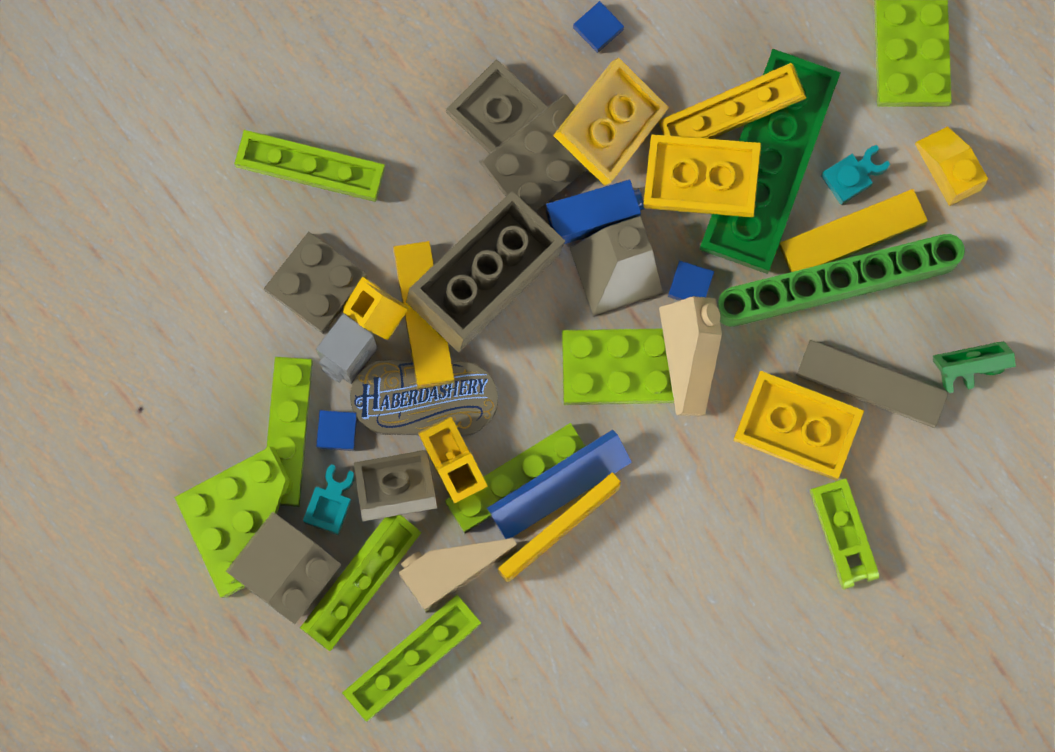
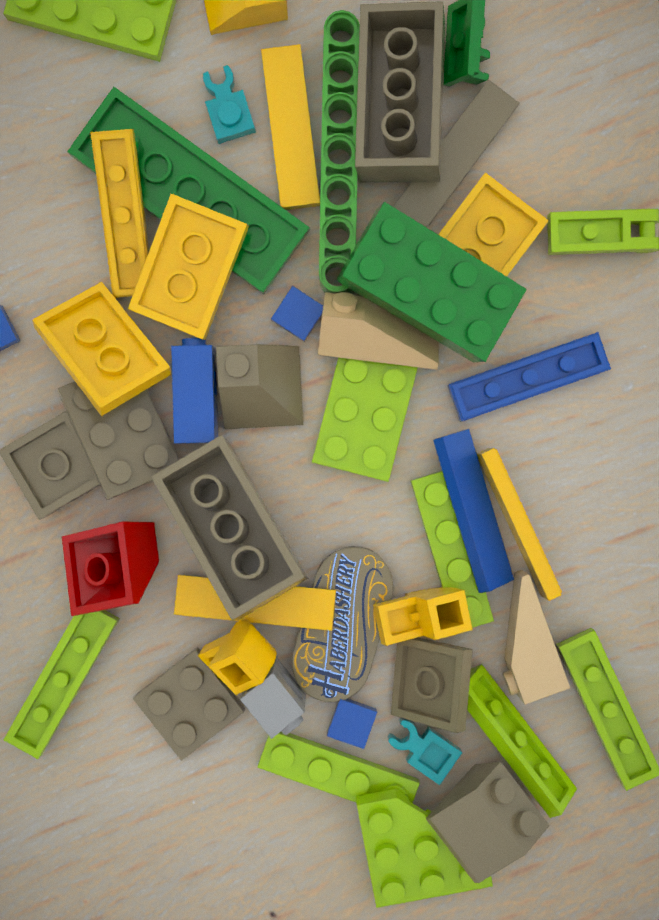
camera: 80 degrees left, 10 degrees up
none -> red slope [61,521,159,616]
none -> green brick [336,202,527,362]
none -> dark tan brick [355,1,445,182]
none -> blue tile [447,332,611,422]

